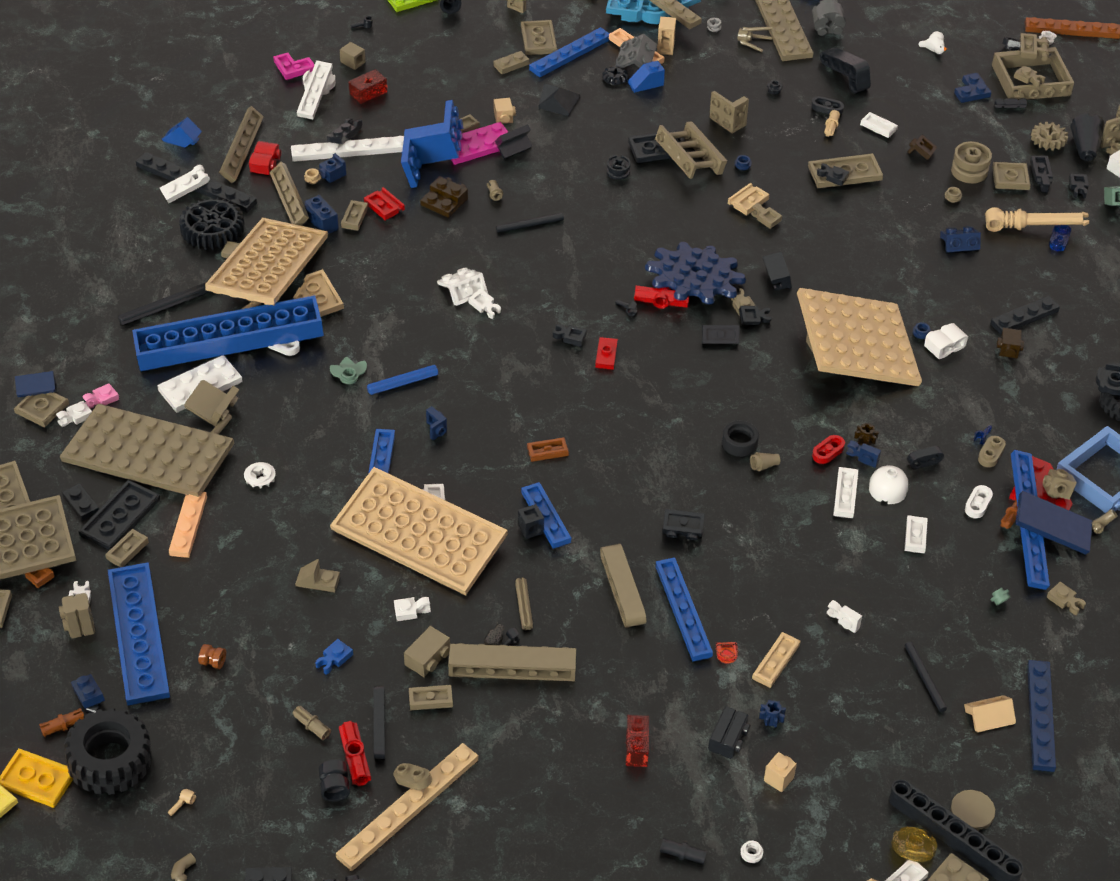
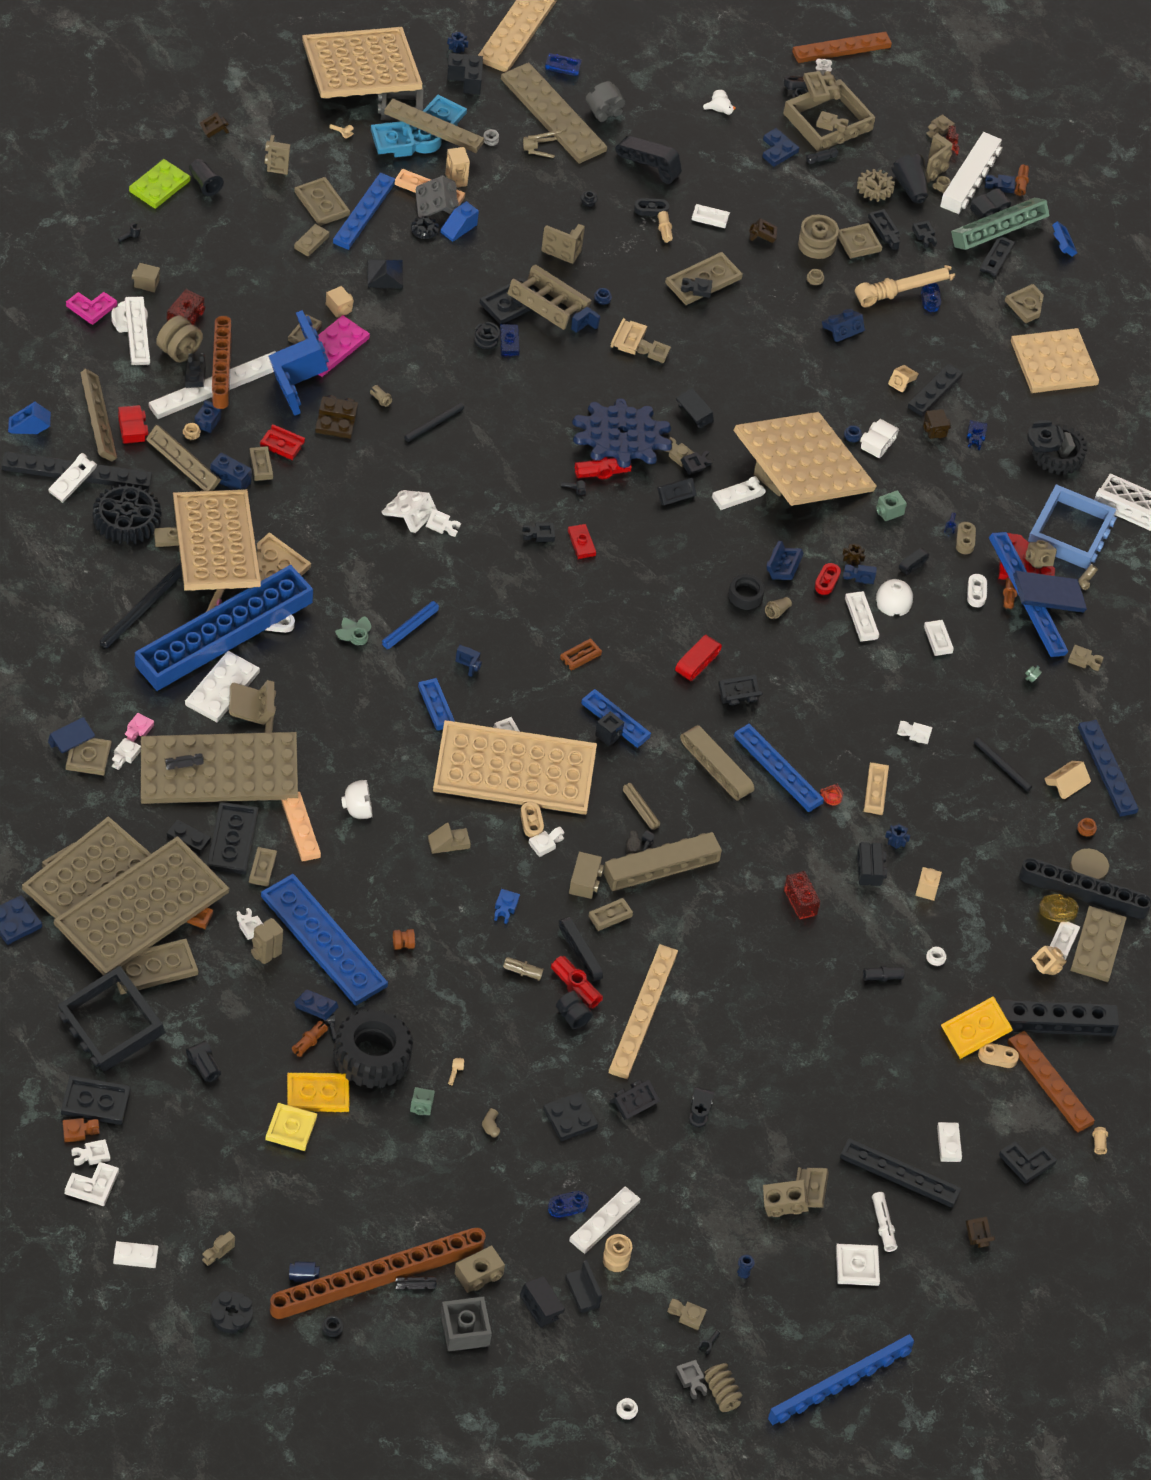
camera: 30 degrees left, 5 degrees up
white gear [244,462,276,488] -> none
dark tan plate [393,763,432,790] -> none
black panel [495,124,532,159] -> none
none -> dark tan wheel [157,315,203,362]
none -> black axle [165,753,204,770]
none -> dark orange beam [212,316,232,409]
none -> white cylinder [342,780,373,819]
none -> sand green bracket [410,1087,435,1115]
none -> clear blue plate [500,324,520,356]
none -> tan plate [521,802,544,838]
none -> dark blue bracket [571,307,600,333]
none -> red beam [675,635,722,681]
none -> white plate [712,476,766,510]
none -> dark blue bracket [767,541,804,580]
none -> sand green brick [876,490,907,521]
none -> tan bracket [888,365,918,392]
none -> clear blue plate [967,420,988,450]
none -> dark orange plate [1077,818,1097,836]

